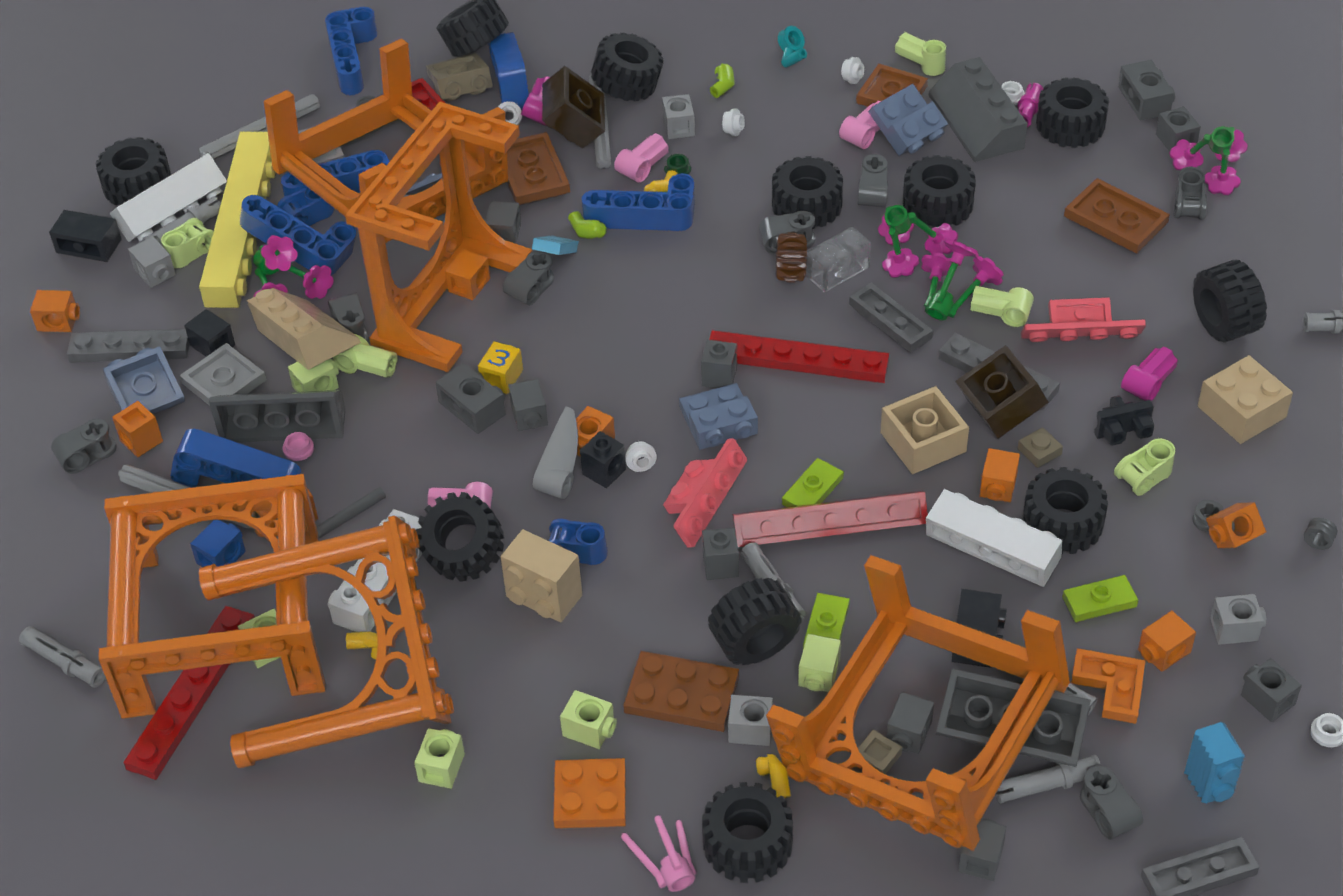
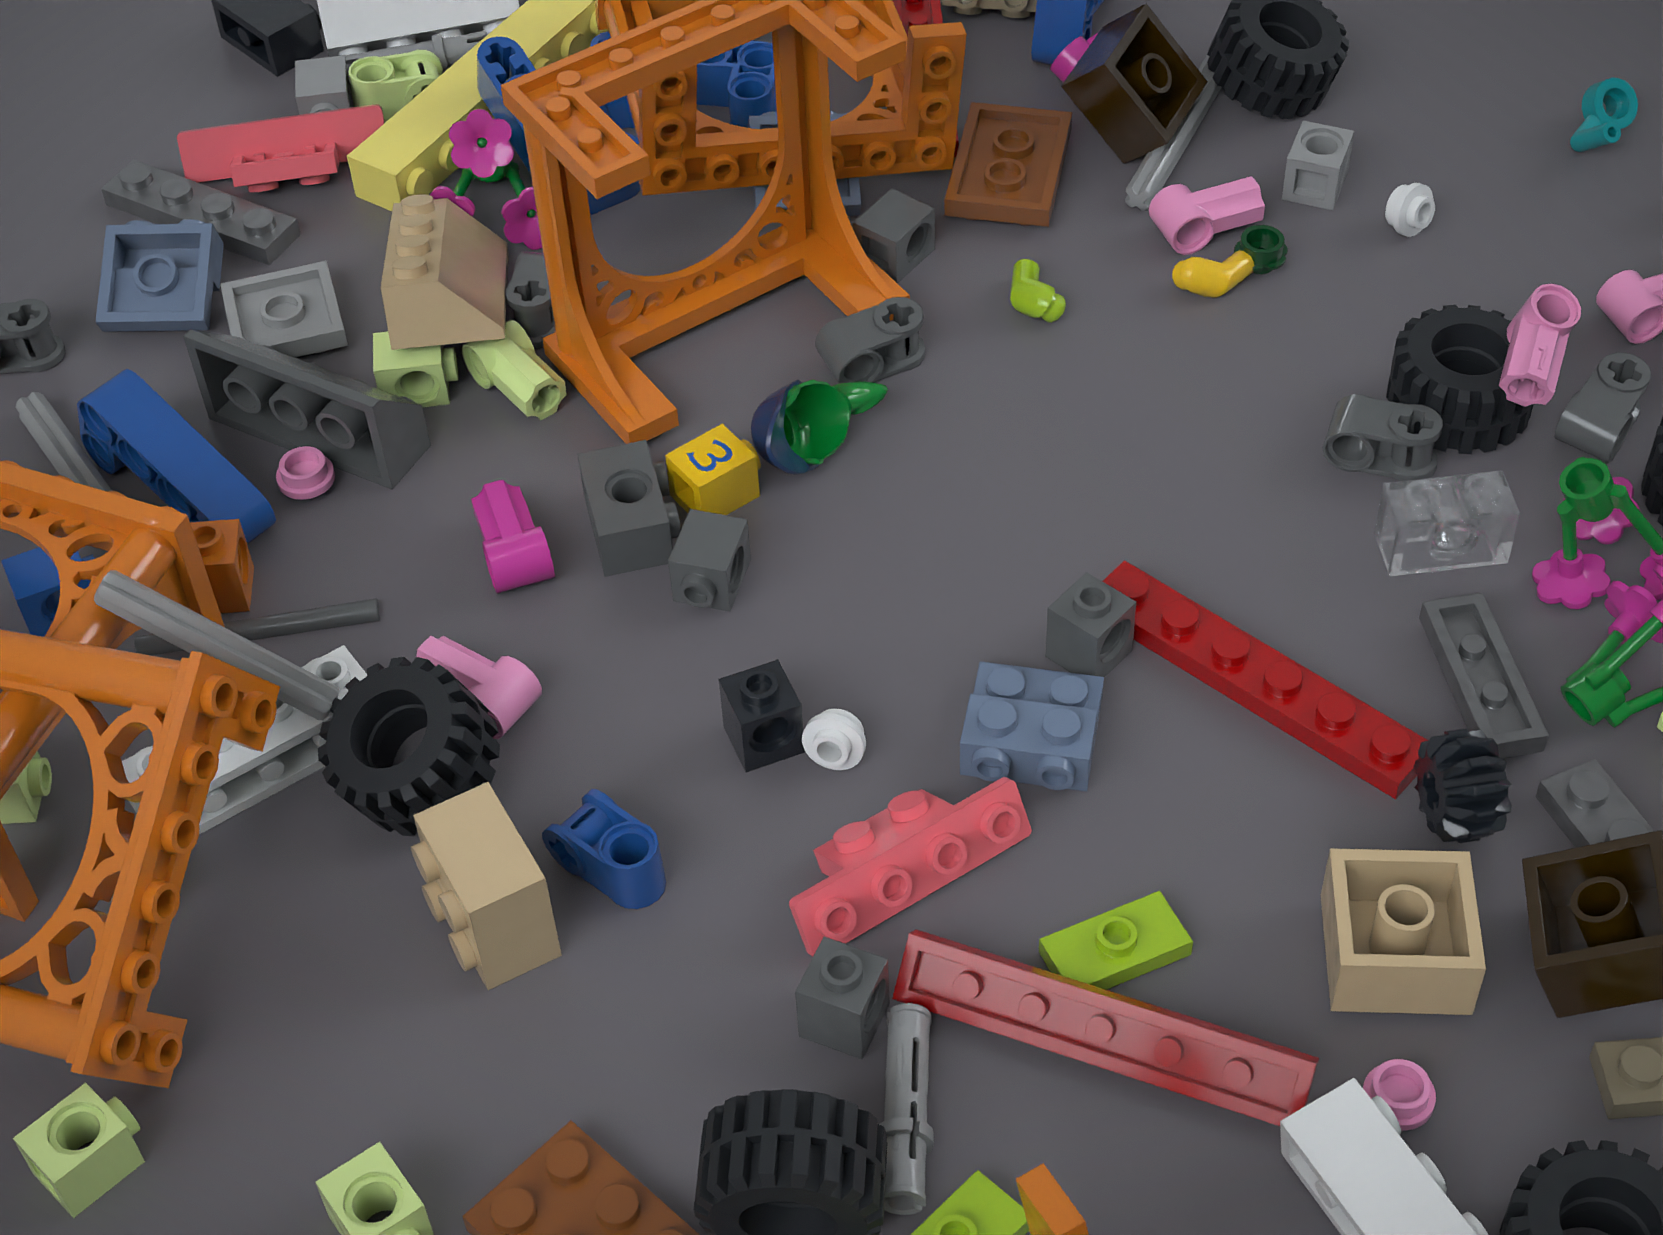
camera: 30 degrees right, 0 degrees up
orange brick [30,290,80,332] -> none
orange brick [112,401,163,458] -> none
black panel [184,309,235,357] -> none
orange brick [445,249,490,300] -> none
white plate [498,102,522,125] -> none
medium azure tile [532,236,579,255] -> none
light grey piece [533,406,578,499] -> none
orange brick [576,405,615,457] -> none
blue beam [582,173,695,231] -> none
lime arm [710,63,735,98] -> none
reddish brown gear [776,232,807,282] -> none
orange brick [979,448,1020,503] -> none
none -> light grey axle [94,570,340,720]
none -> coral bracket [177,104,385,192]
none -> dark pink piece [471,480,555,594]
none -> green hair [751,379,888,475]
none -> bright pink plate [1363,1059,1436,1131]
none -> black gear [1414,728,1512,843]
none -> bright pink piece [1499,284,1581,407]

